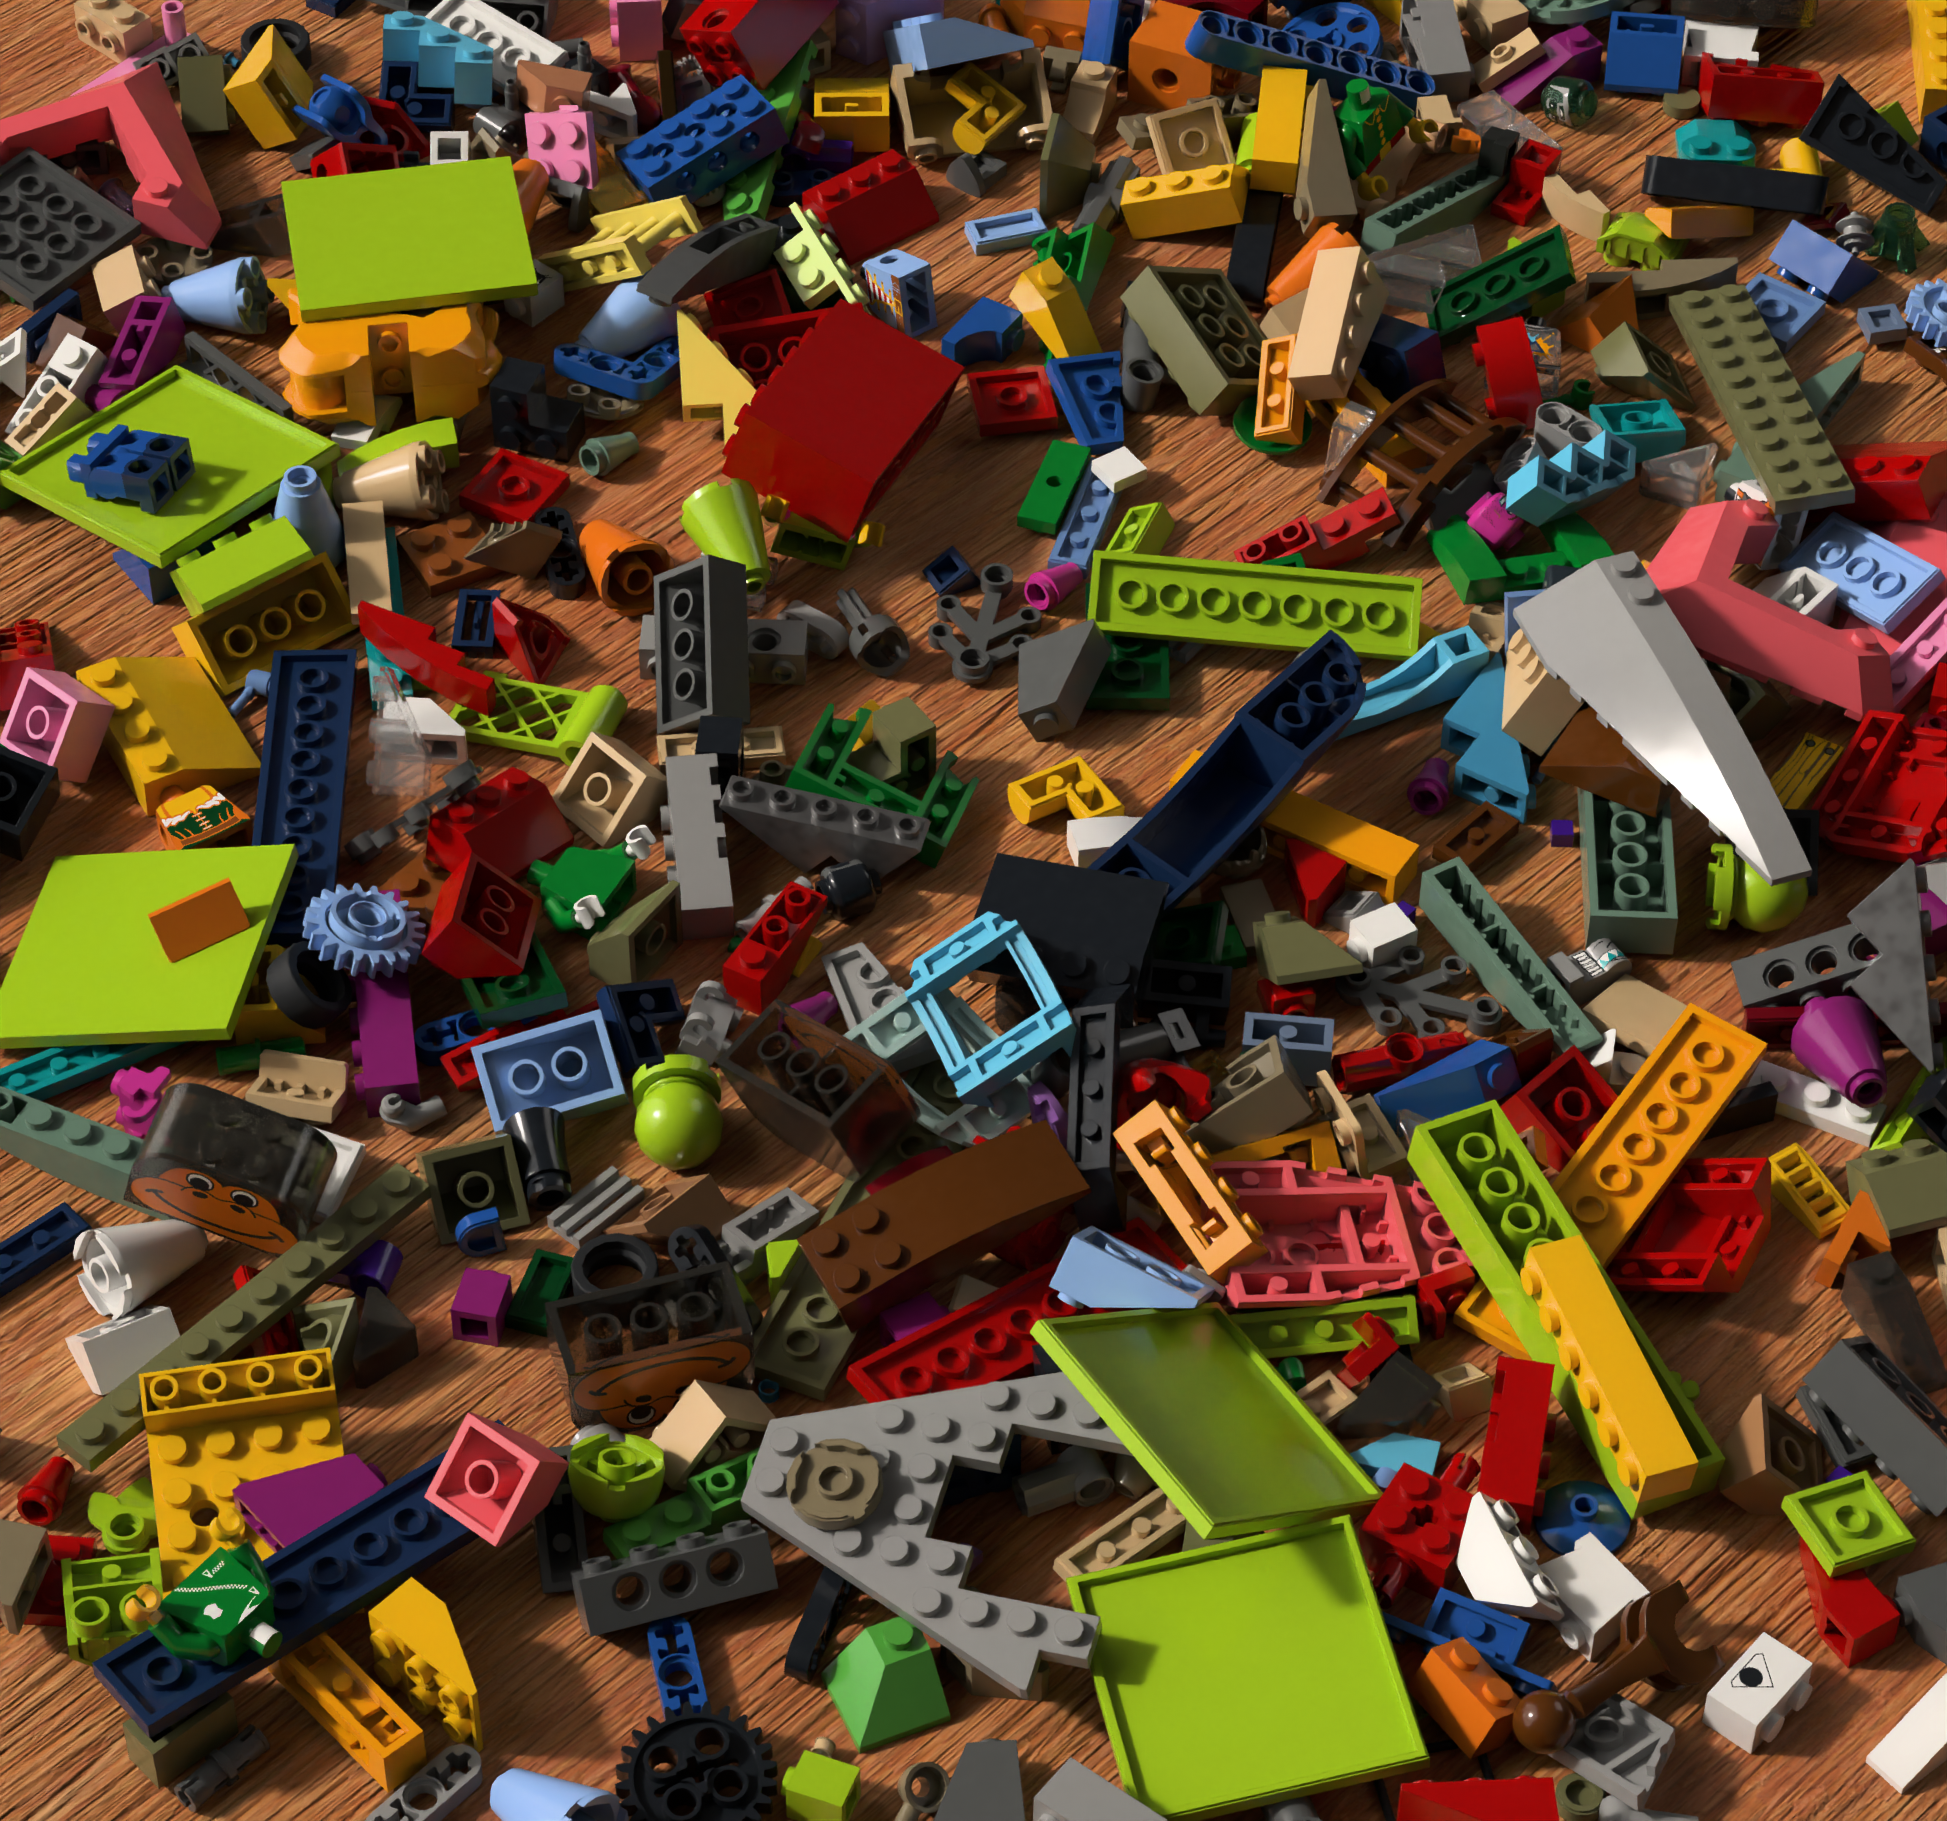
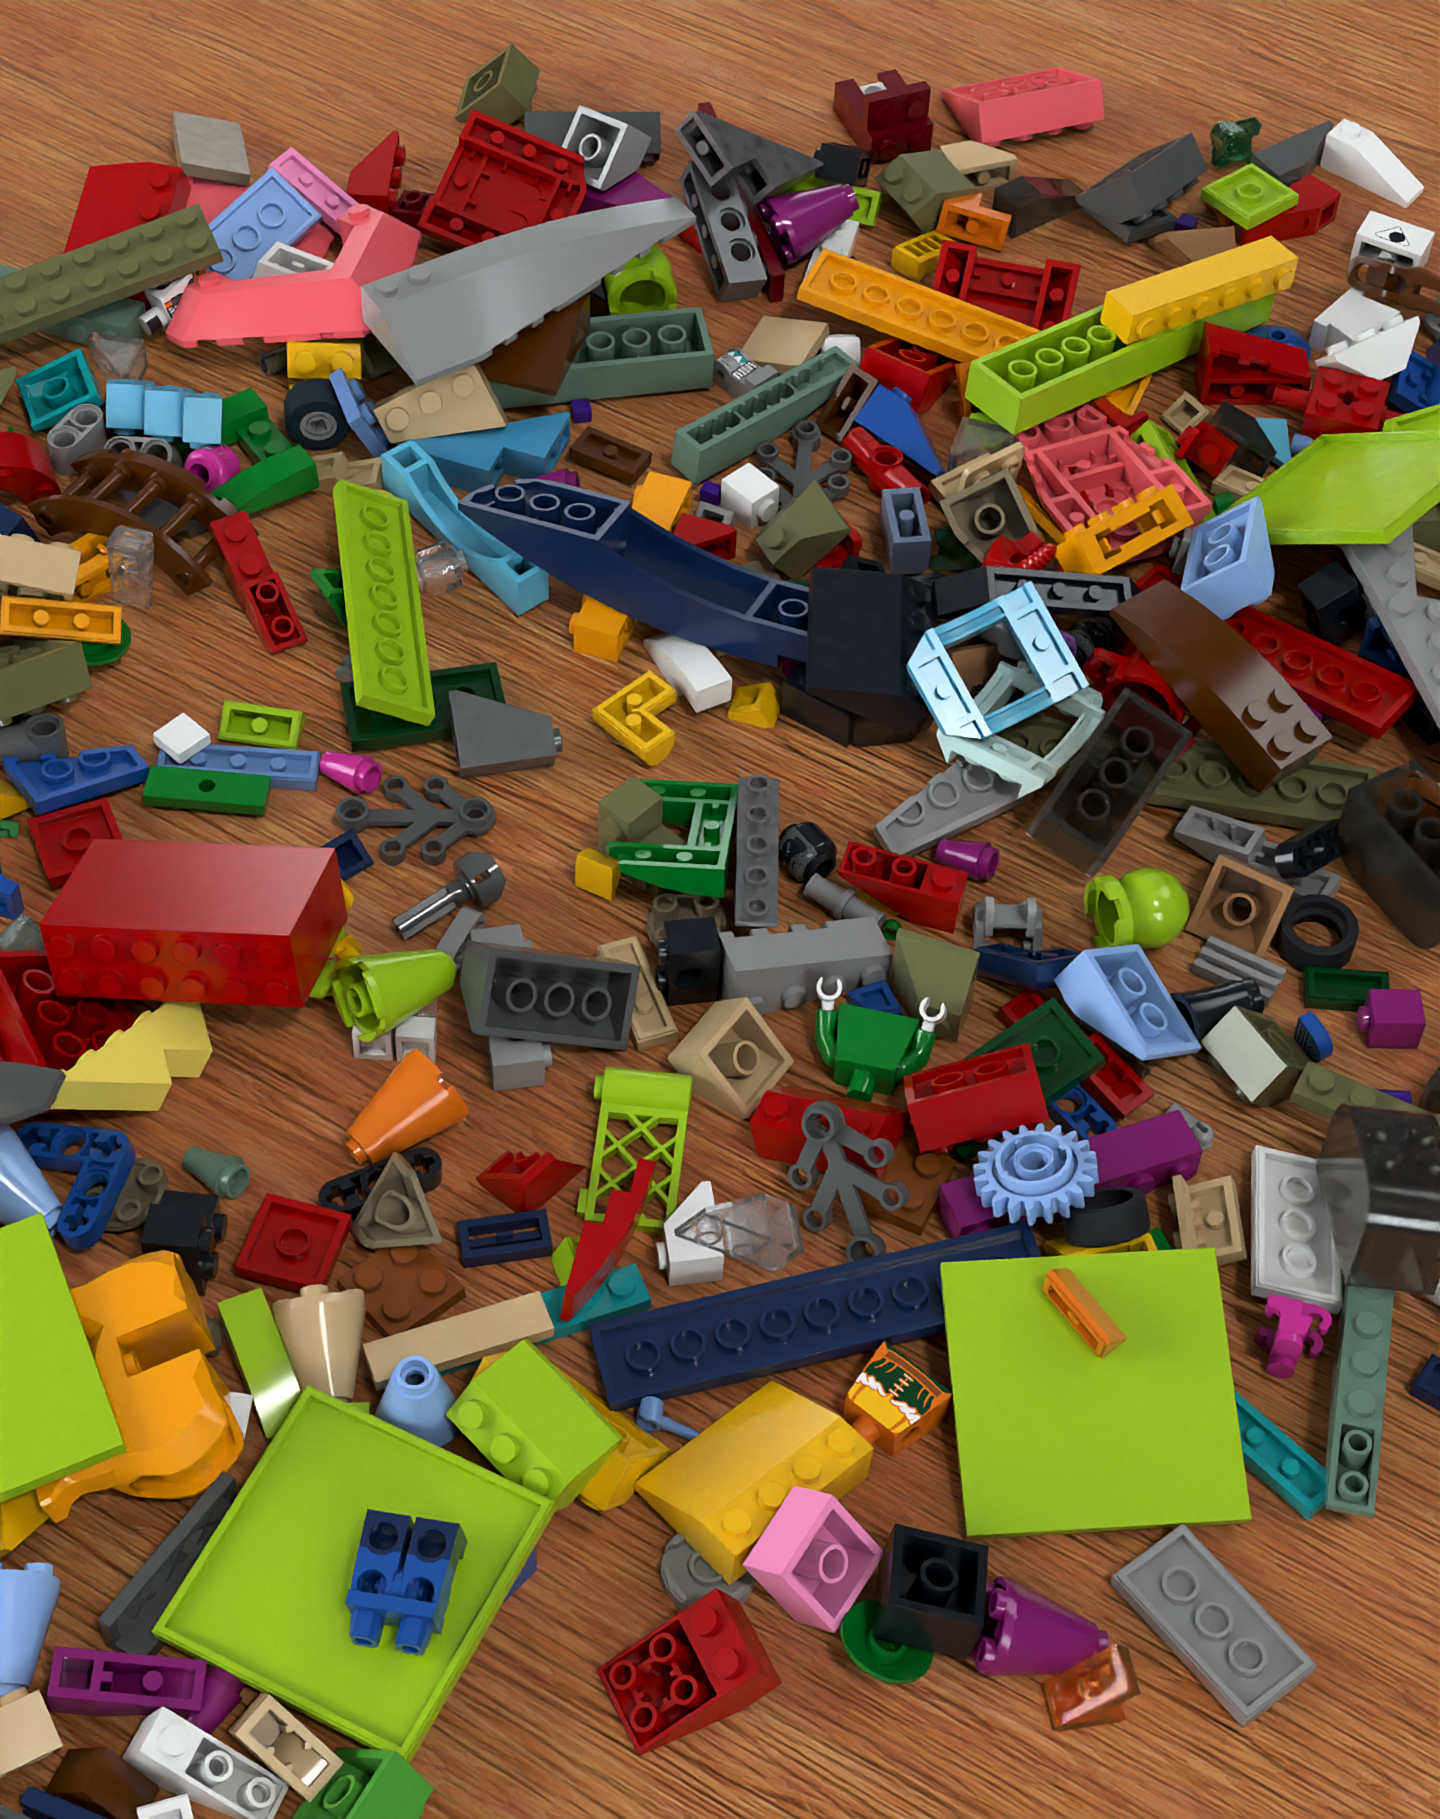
camera: 105 degrees left, 5 degrees up
lime slope [766,1239,802,1304] -> none

